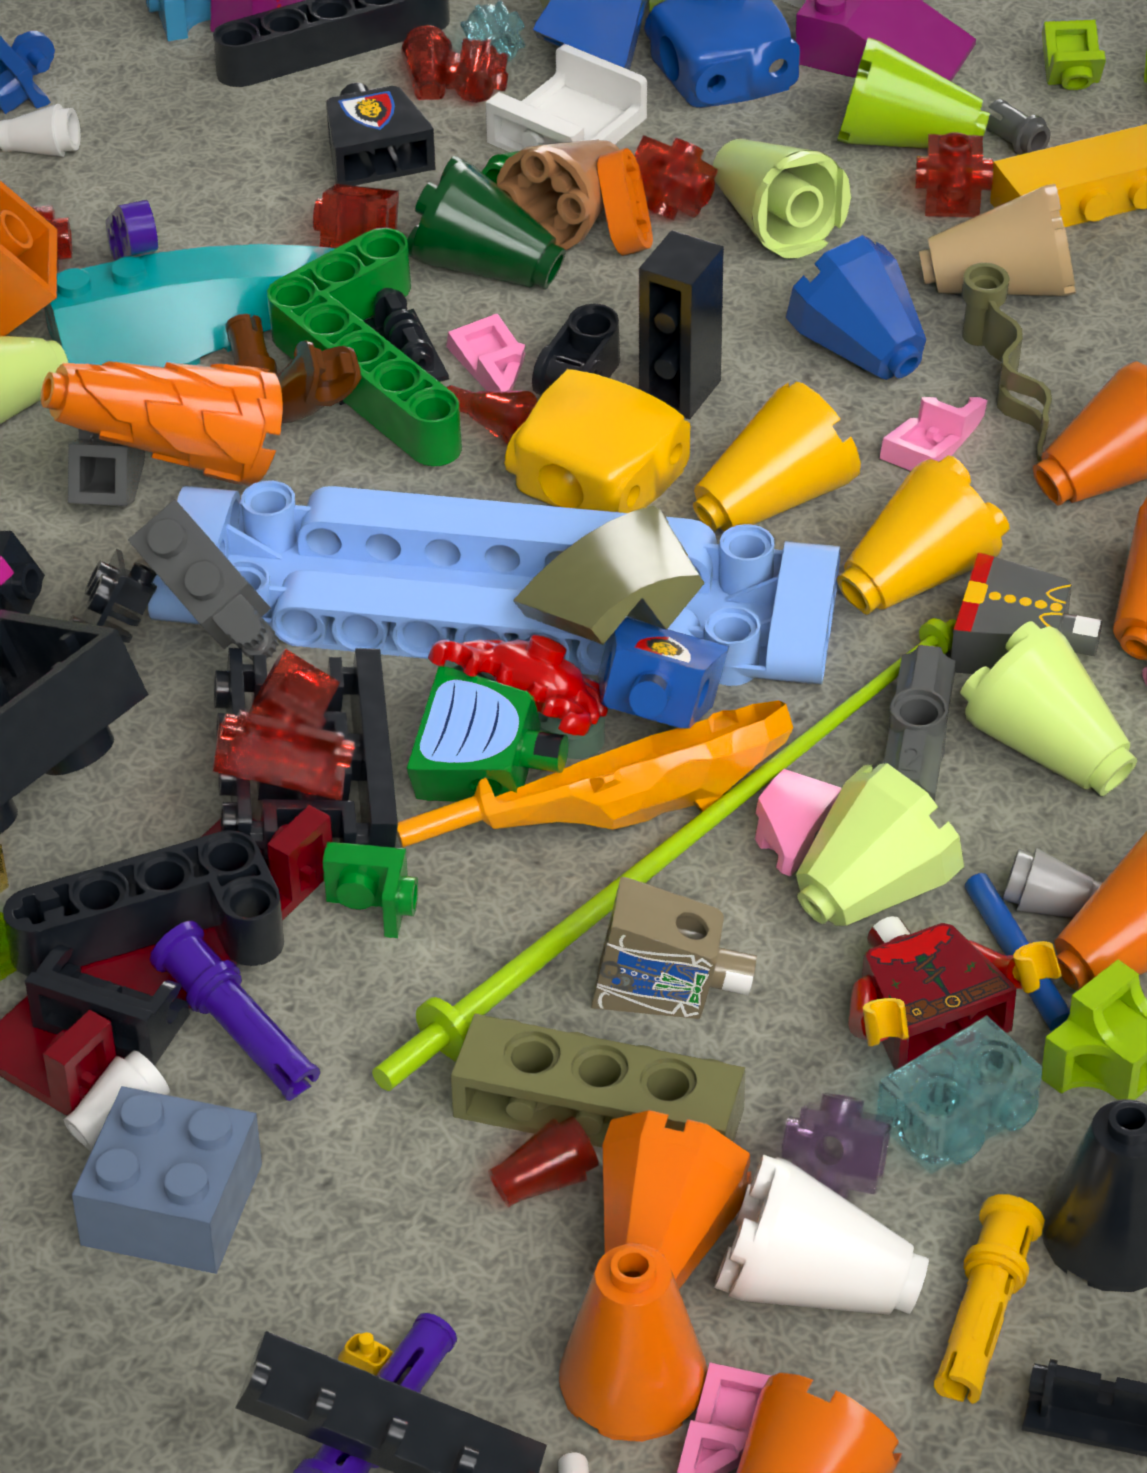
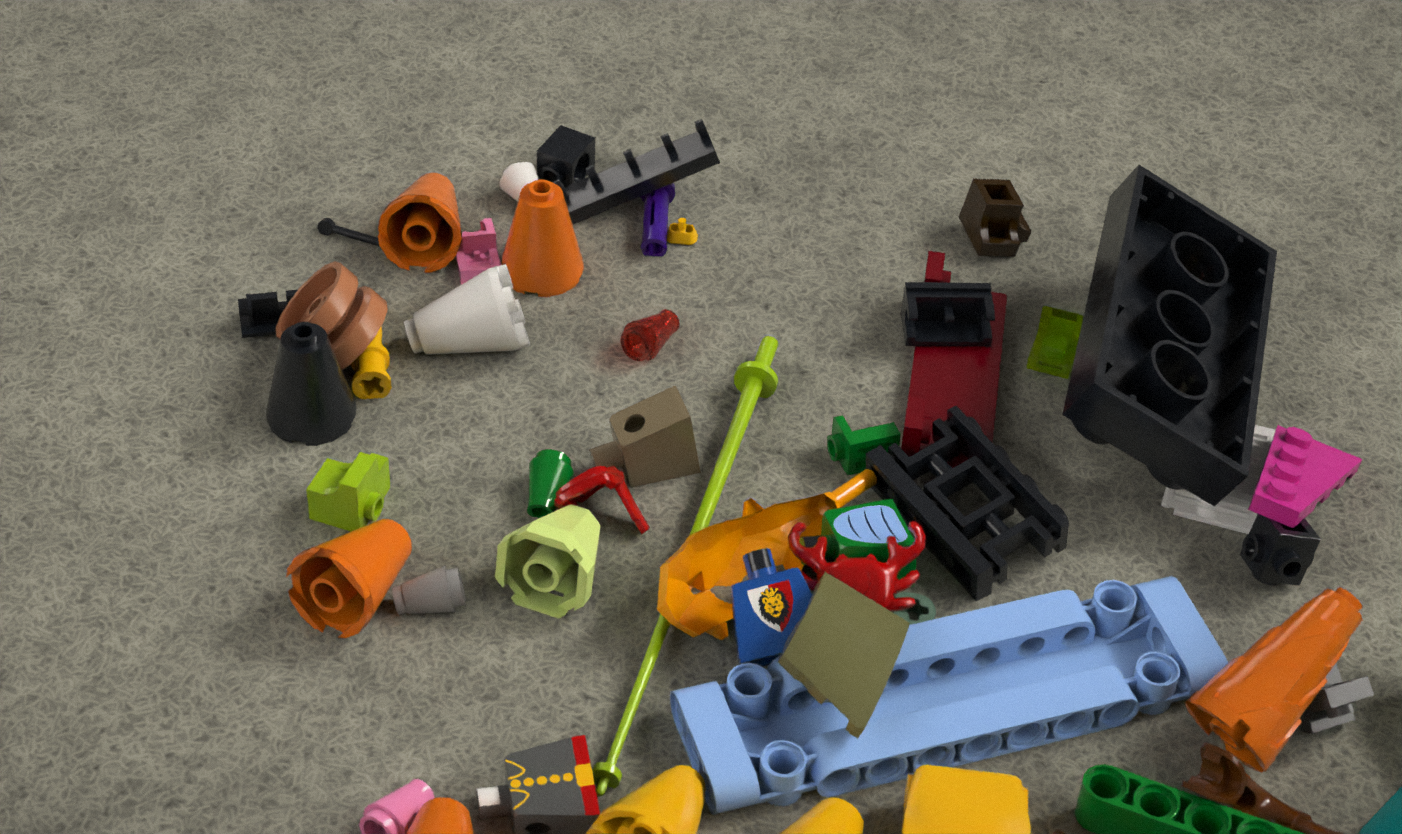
camera: 150 degrees right, 0 degrees up
black beam [3,830,284,976] -> none
white cone [63,1050,170,1151] -> none
black hinge [69,549,157,647] -> none
sand blue brick [72,1086,262,1274] -> none
dark grey hinge [128,499,279,661] -> none
dark purple pin [150,921,321,1101] -> none
clear red hinge [213,709,355,800] -> none
clear red bracket [245,649,340,751] -> none
olive brick [451,1014,745,1148] -> none
orange cone [602,1110,752,1289] -> none
bright pink slope [755,769,842,876] -> none
clear purple brick [782,1093,894,1200] -> none
torso [848,916,1062,1073] -> none
clear light blue brick [877,1016,1043,1174] -> none
dark grey piece [883,645,956,802] -> none
yellowish green cone [960,621,1137,796] -> none
blue bar [965,873,1070,1032] -> none
none -> nougat wheel [276,261,388,370]
none -> green cone [527,449,574,518]
none -> red piece [554,465,650,535]

